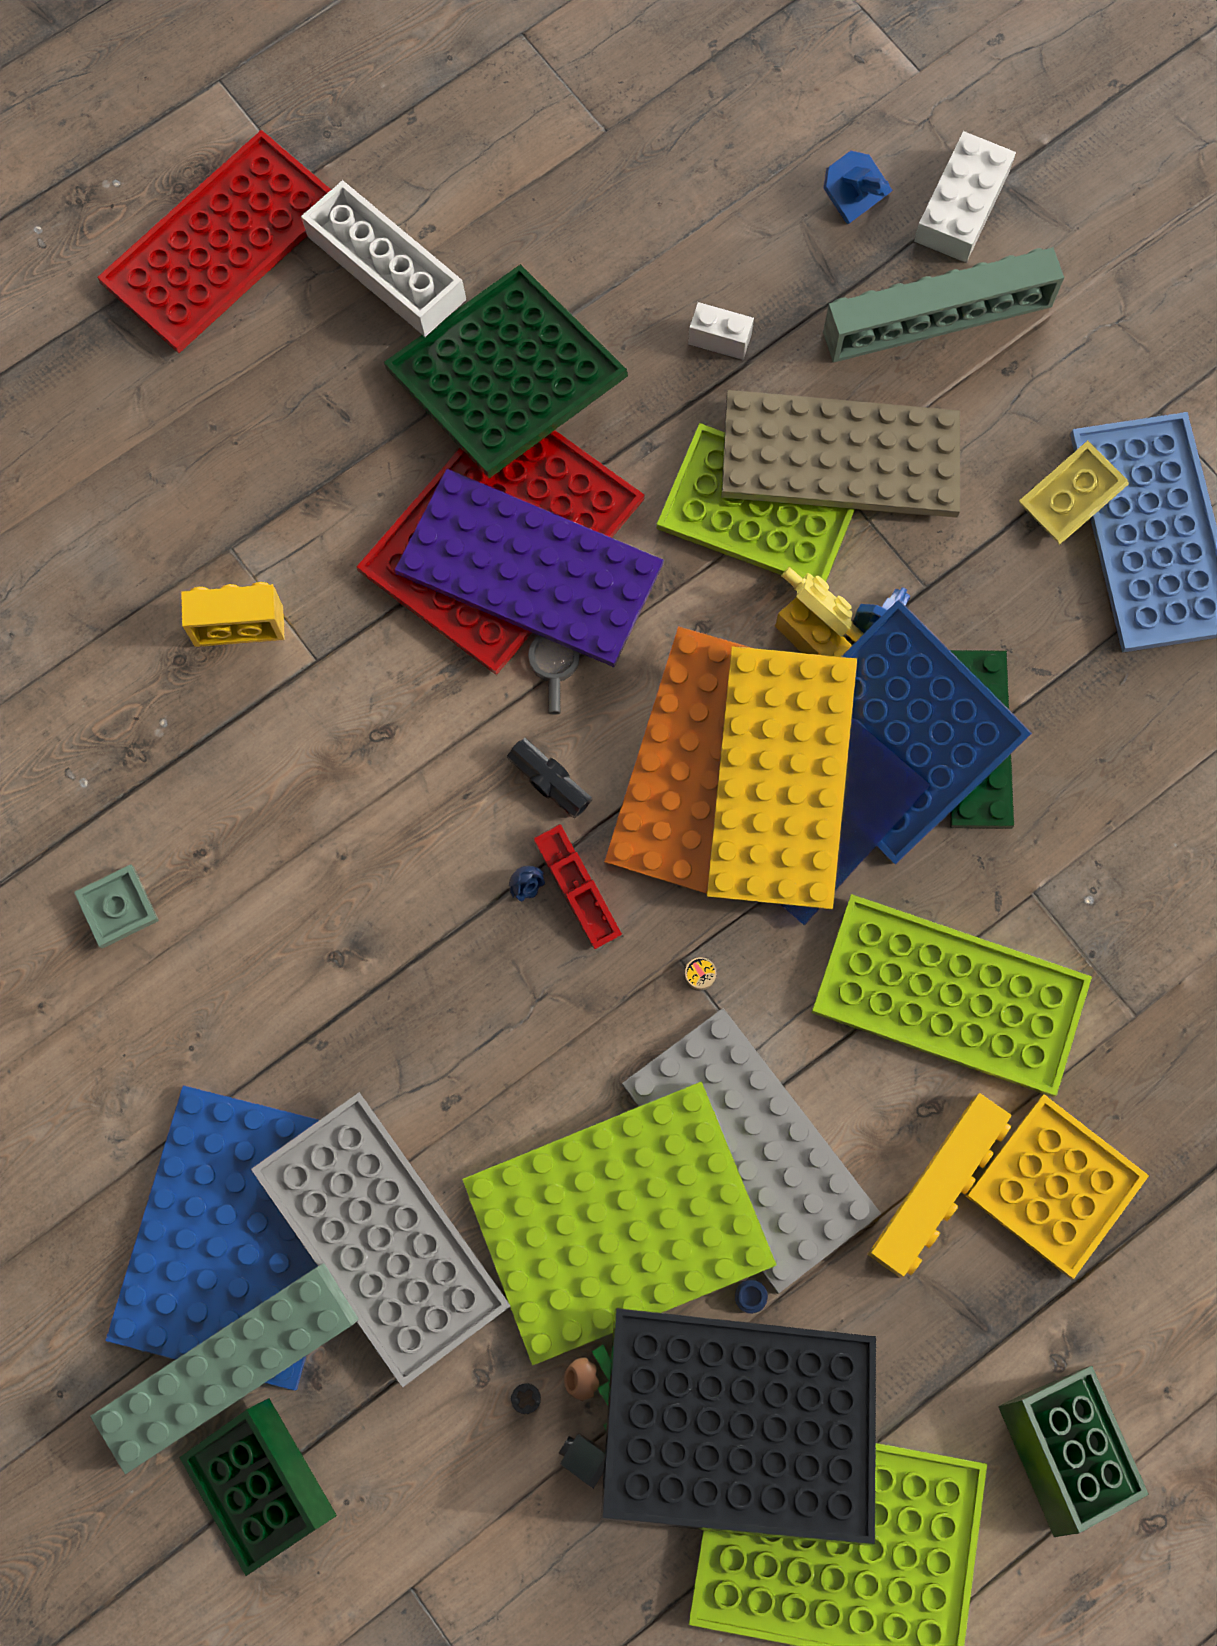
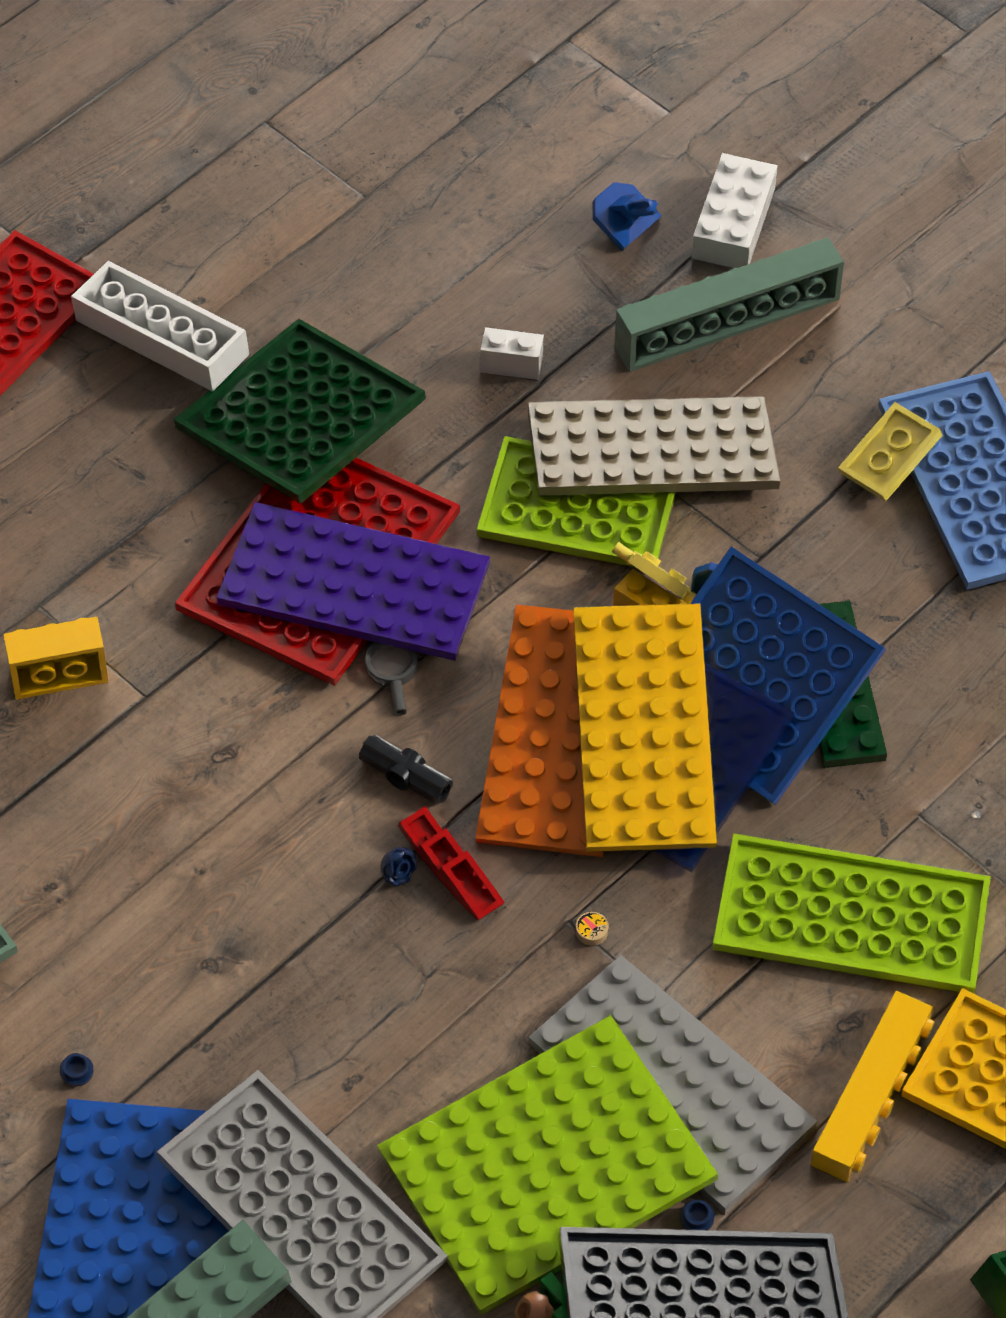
camera: 10 degrees left, 20 degrees down
none -> dark blue plate [60,1053,94,1086]

